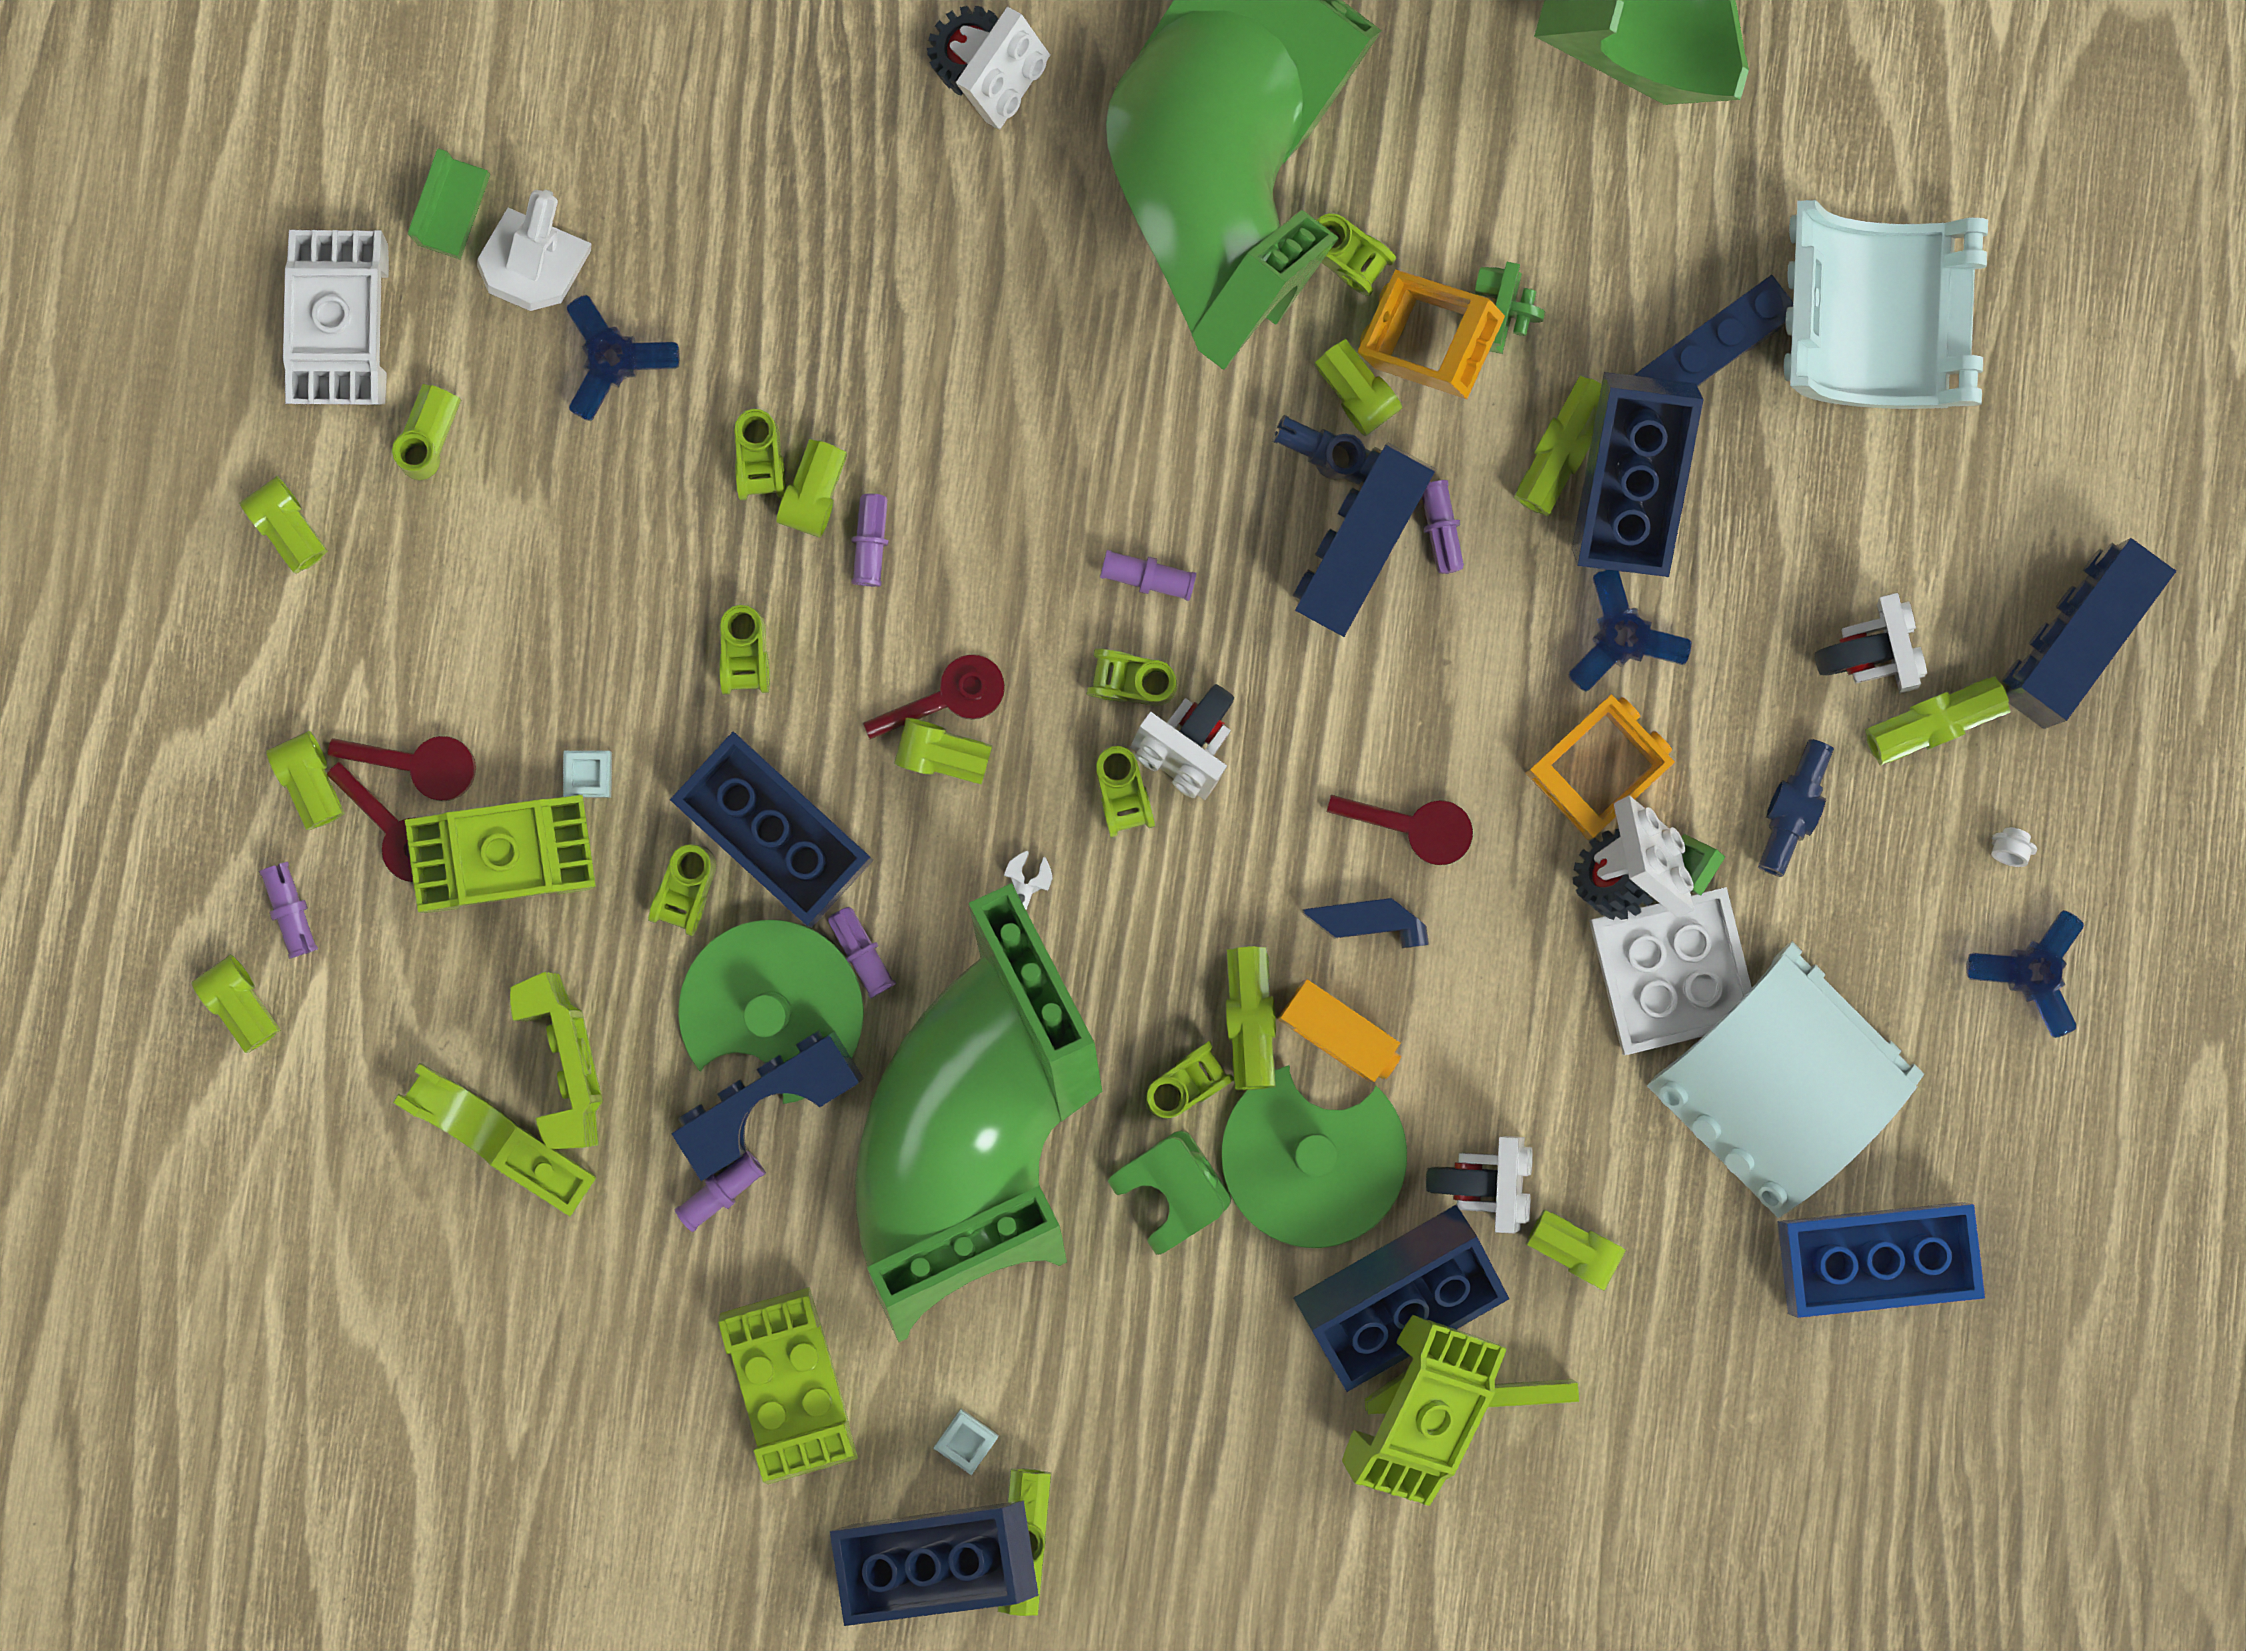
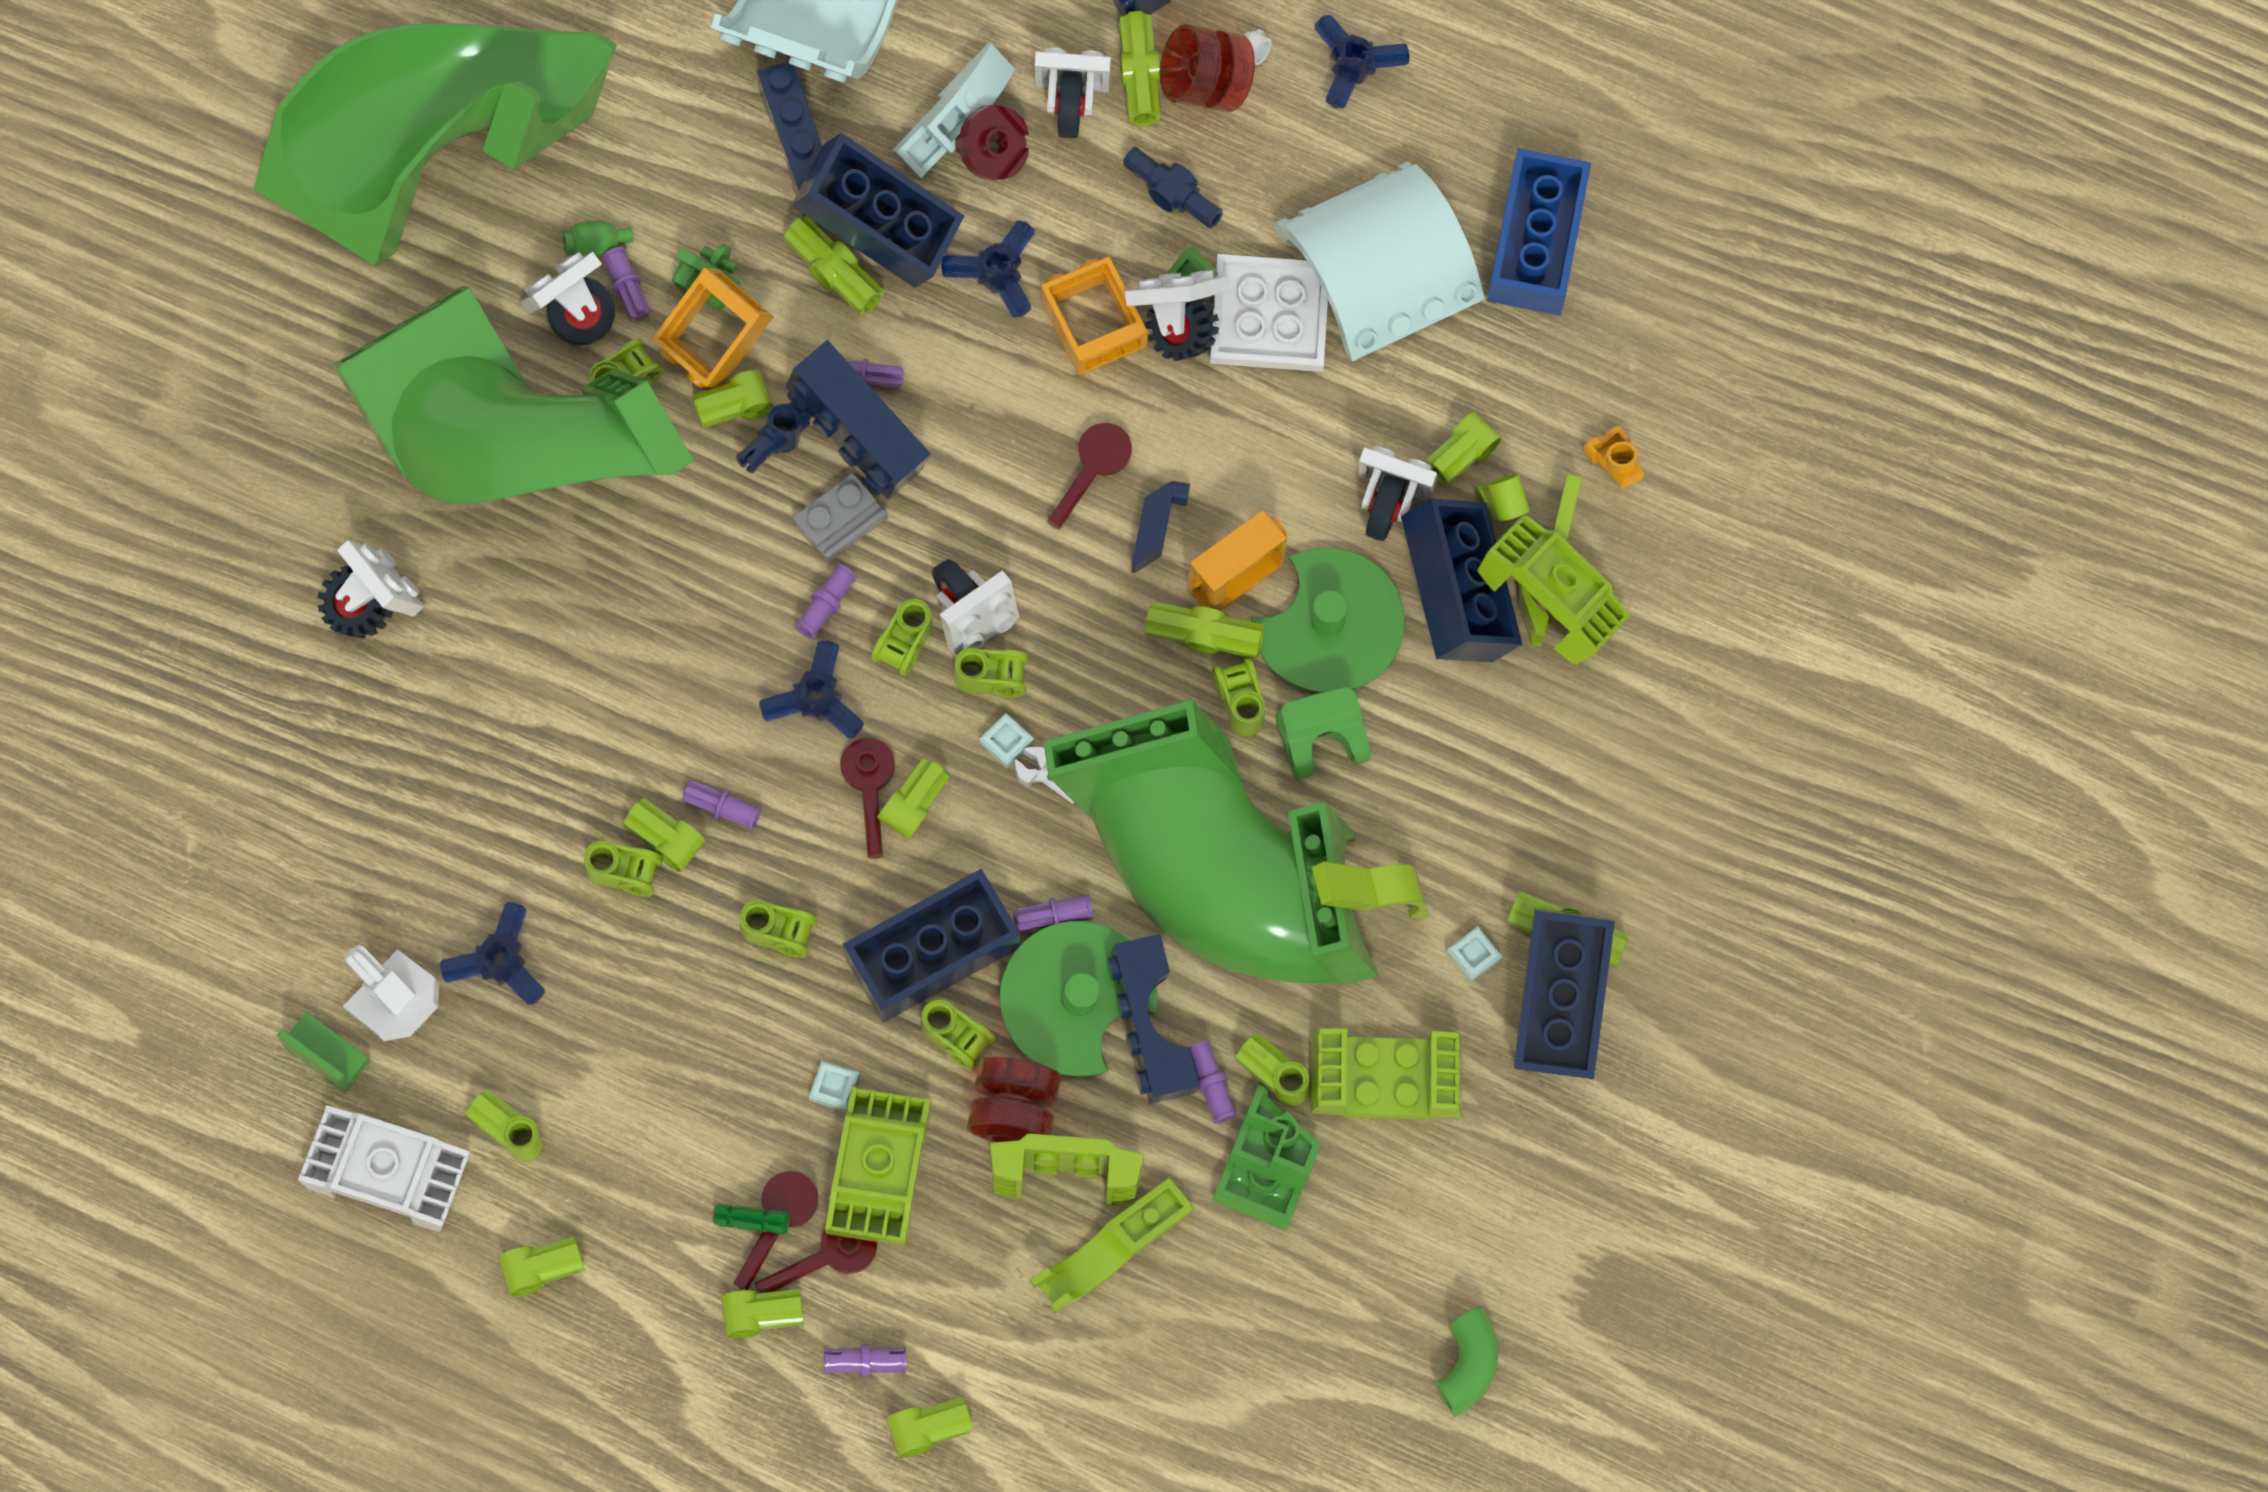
camera: 75 degrees left, 15 degrees down
none -> plate [520,252,615,345]
none -> bright green plant [563,221,633,257]
none -> medium lavender axle [602,247,650,321]
none -> green axle [712,1203,791,1234]
none -> clear blue bush [759,640,864,739]
none -> light grey plate [793,473,888,563]
none -> light aqua slope [892,42,1015,178]
none -> dark red plate [955,105,1029,180]
none -> clear red wheel [967,1057,1061,1142]
none -> light aqua tile [979,713,1034,769]
none -> clear red wheel [1160,24,1255,112]
none -> bright green slope [1212,1085,1321,1231]
none -> lime piece [1235,1033,1309,1106]
none -> lime piece [1312,861,1429,919]
none -> bright green cylinder [1435,1306,1499,1417]
none -> lime piece [1474,473,1531,521]
none -> light orange plate [1583,426,1644,489]

